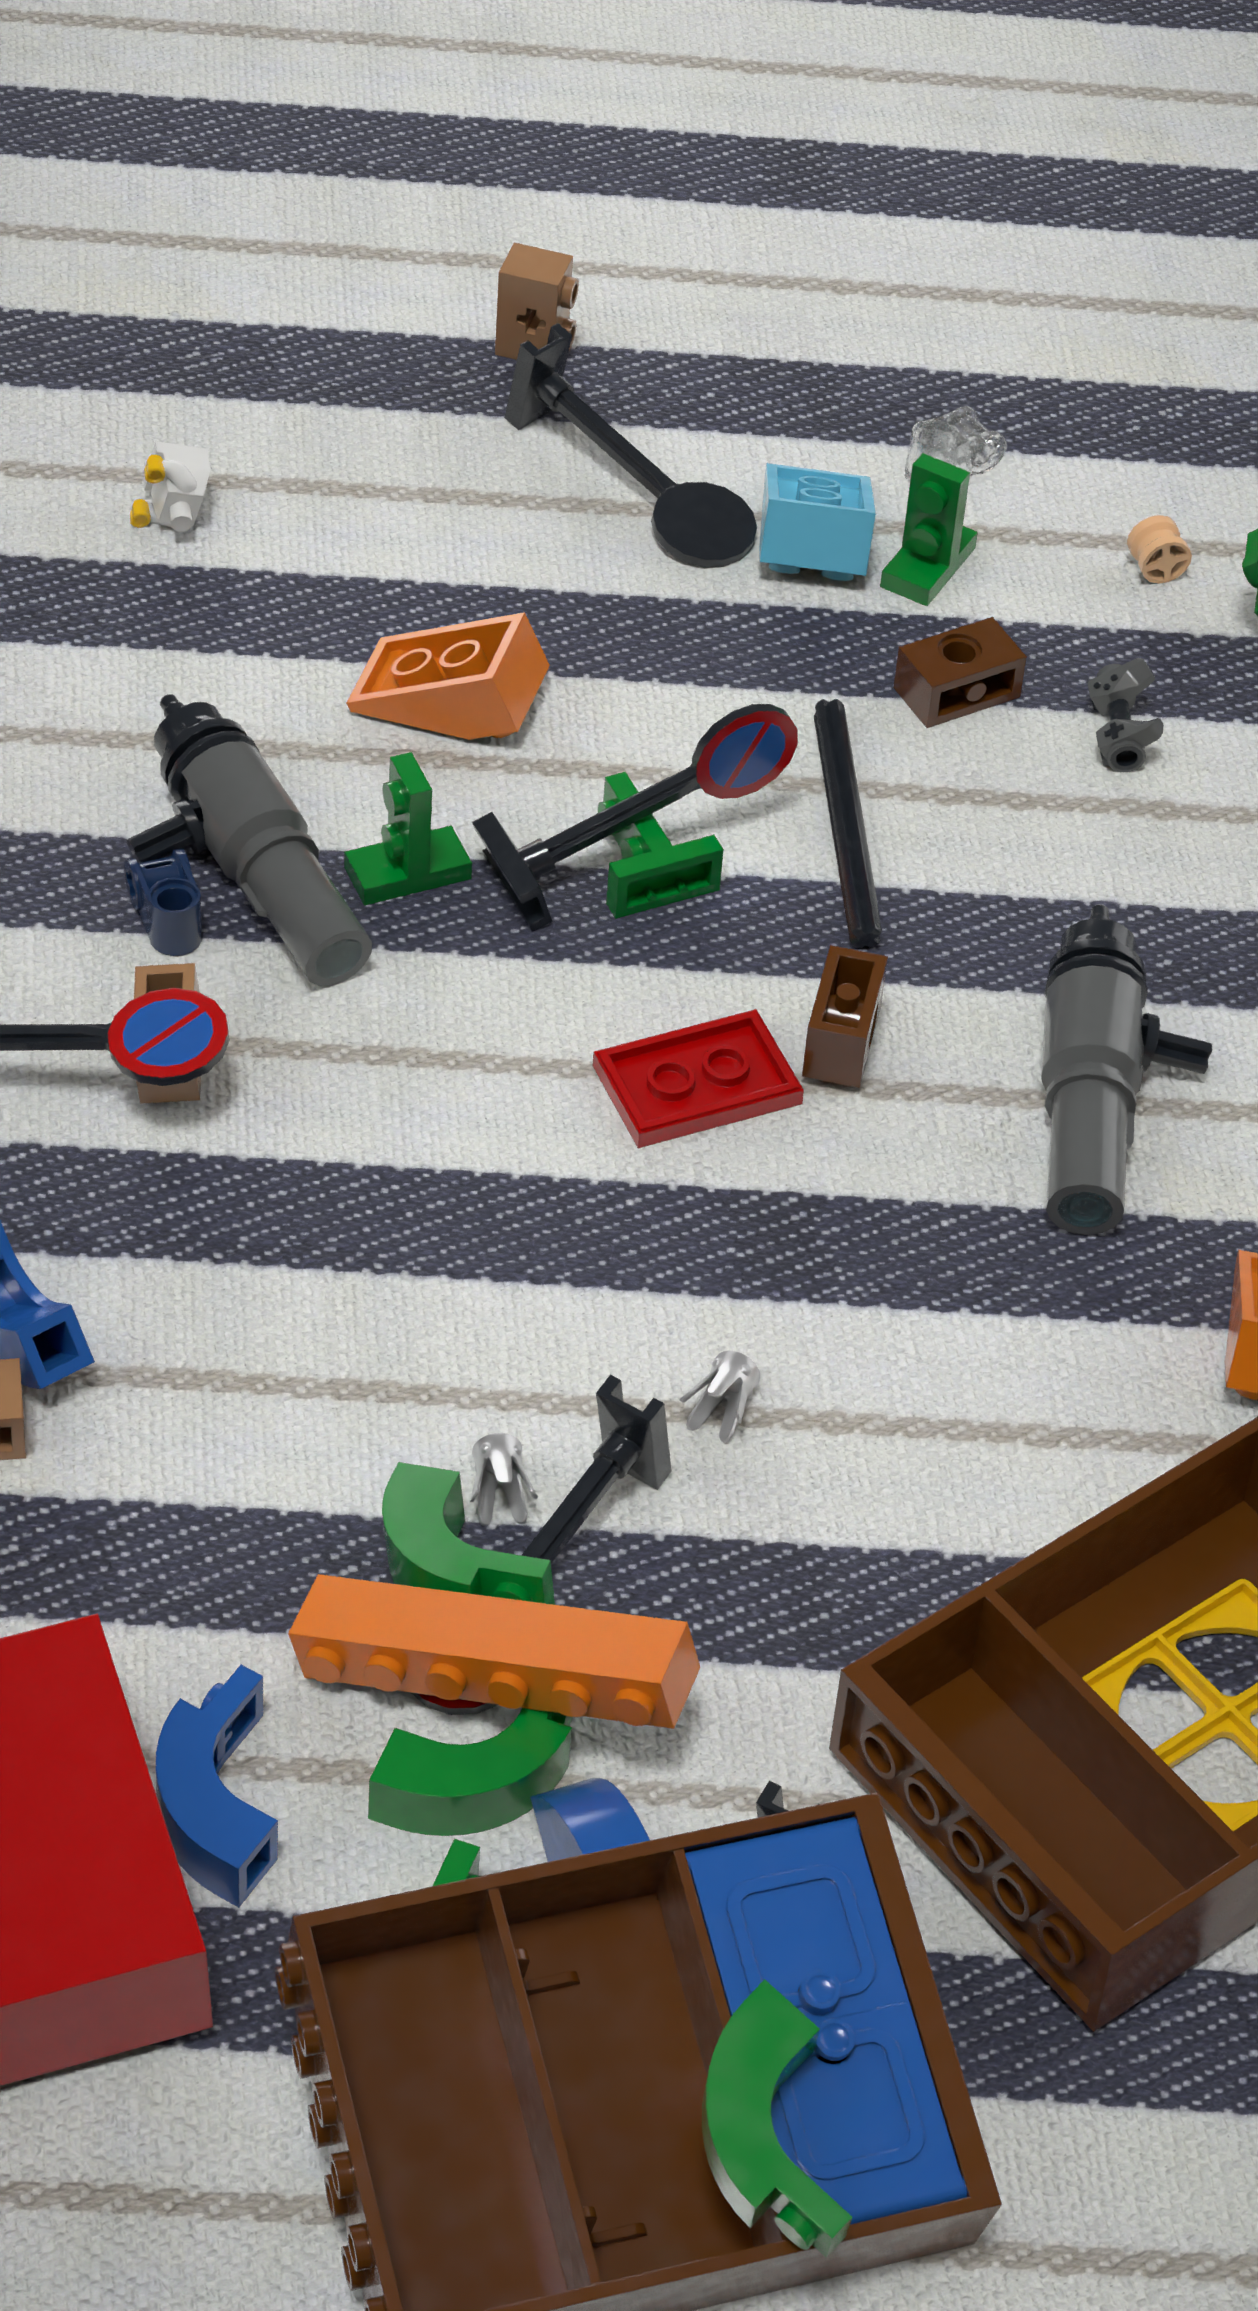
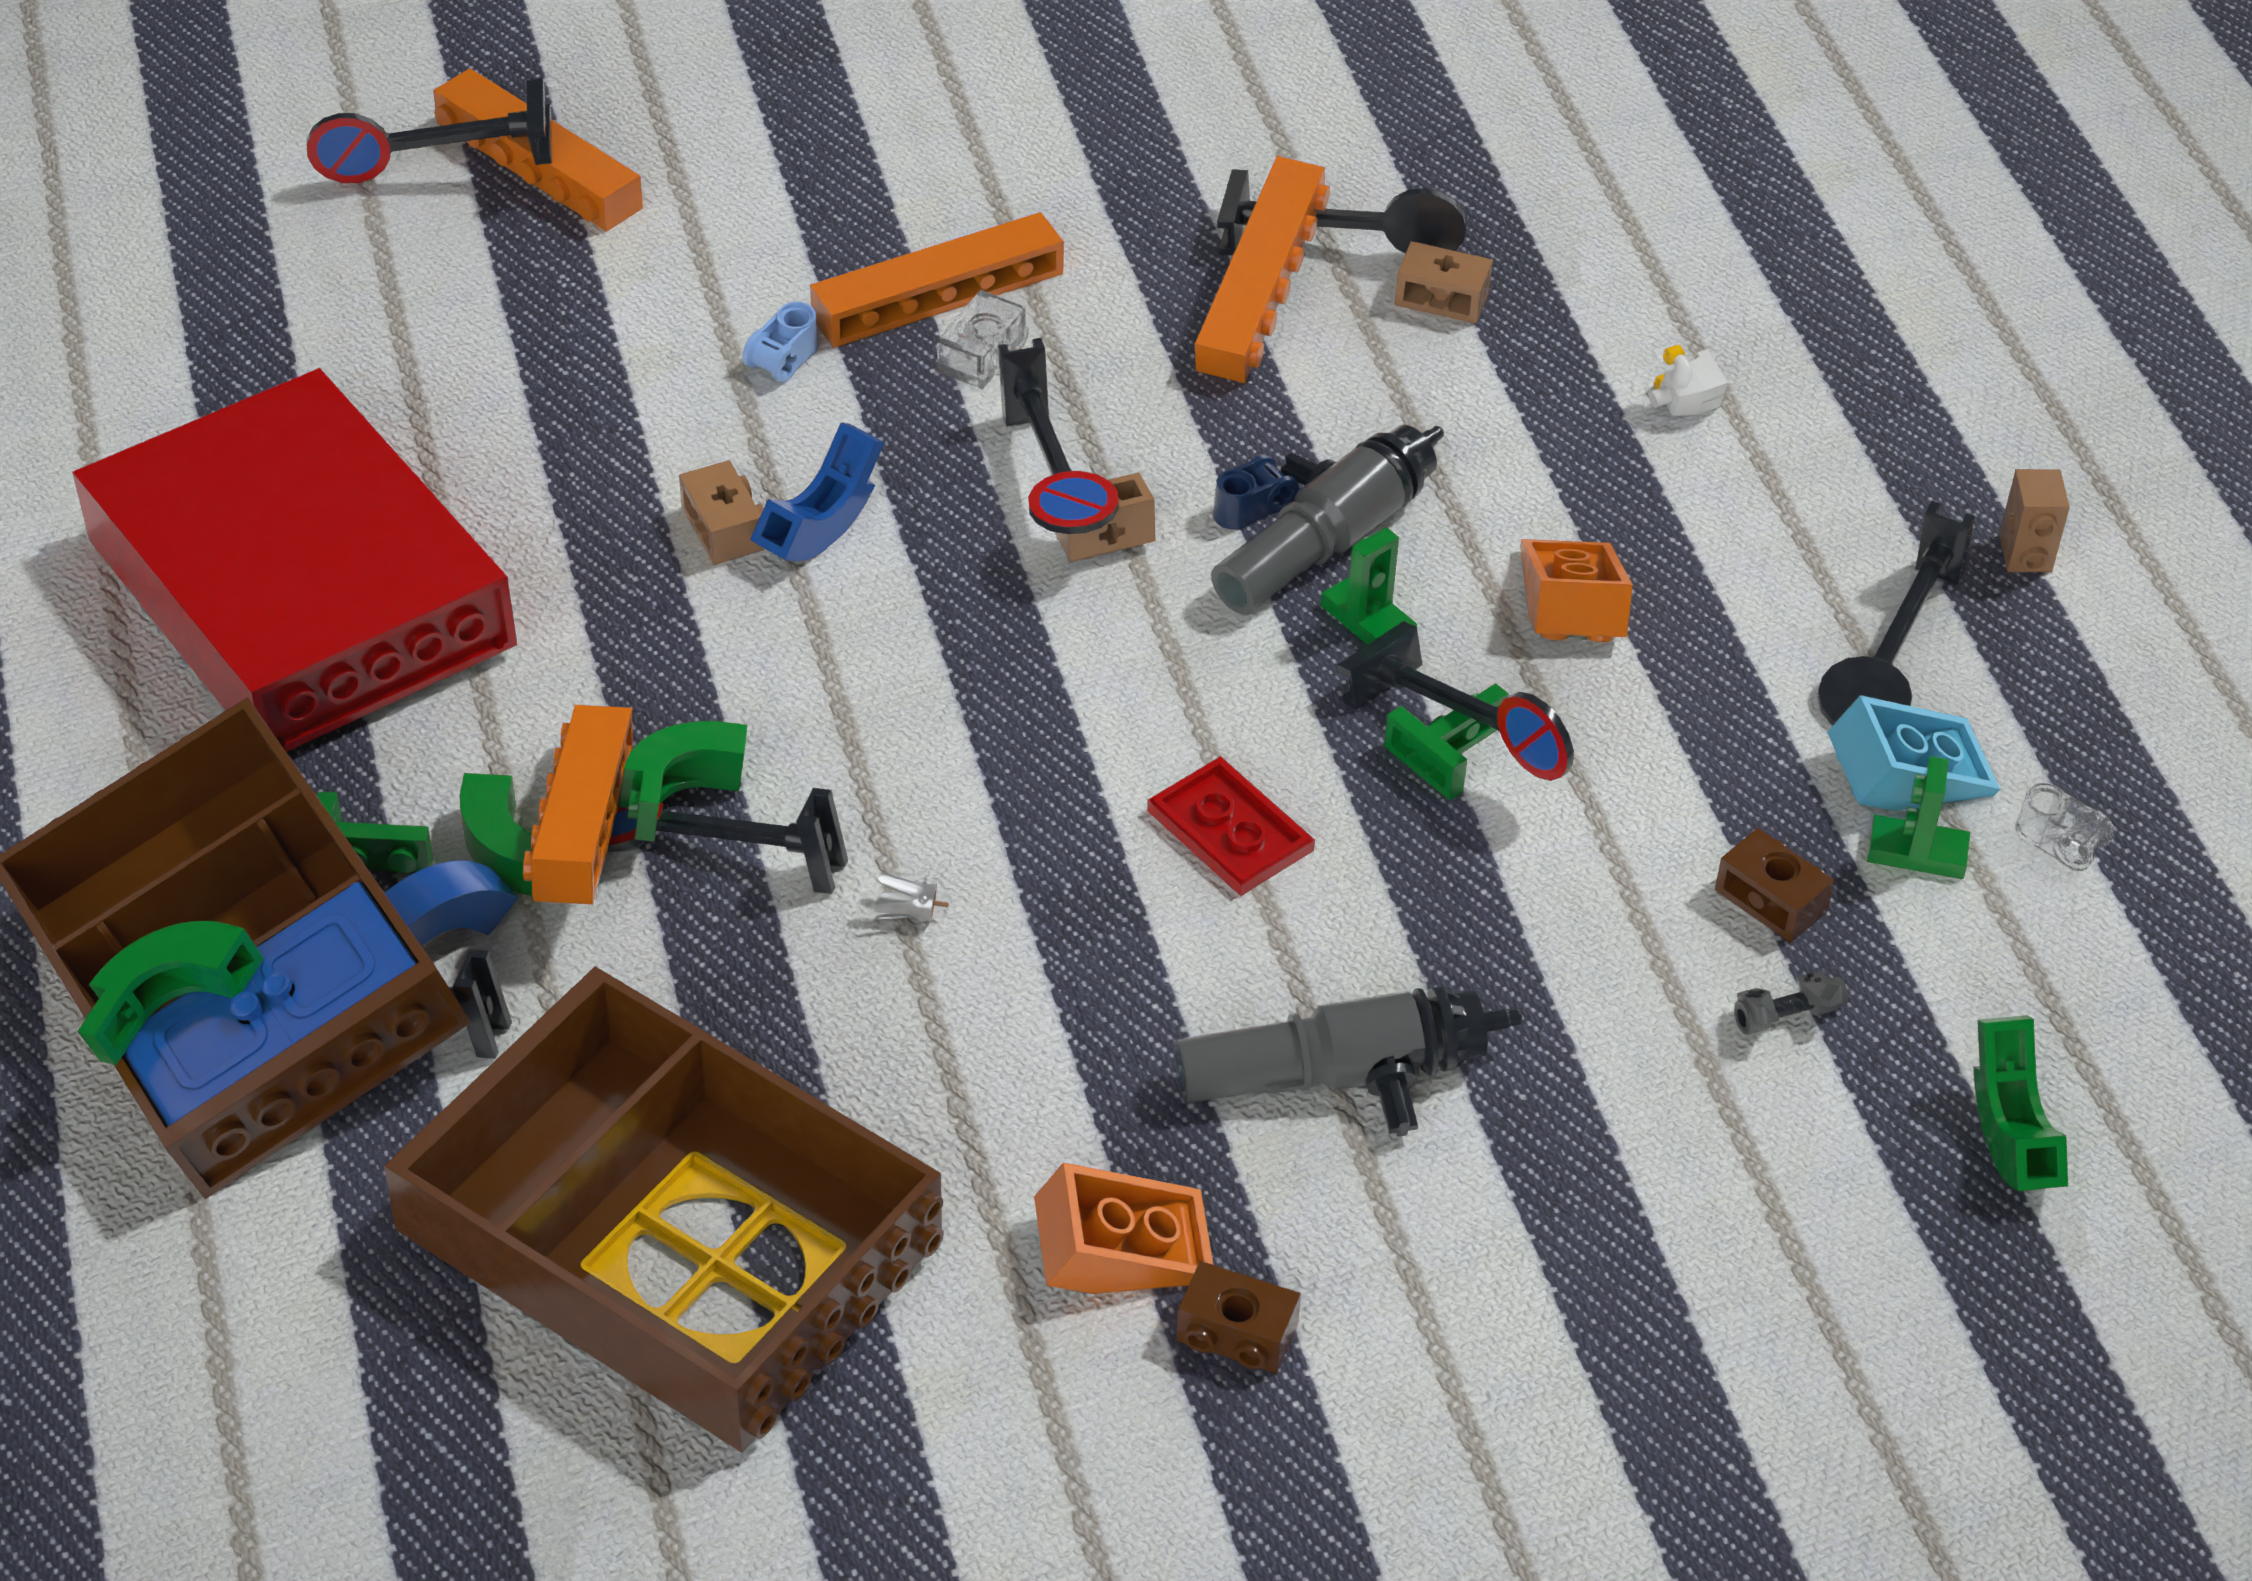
camera: 75 degrees right, 0 degrees up
blue arch [156,1664,278,1908] -> none
flat silver piece [470,1433,538,1526] -> none
reddish brown brick [802,945,888,1088] -> none
black axle [814,699,882,949] -> none
light nougat wheel [1127,515,1192,584] -> none

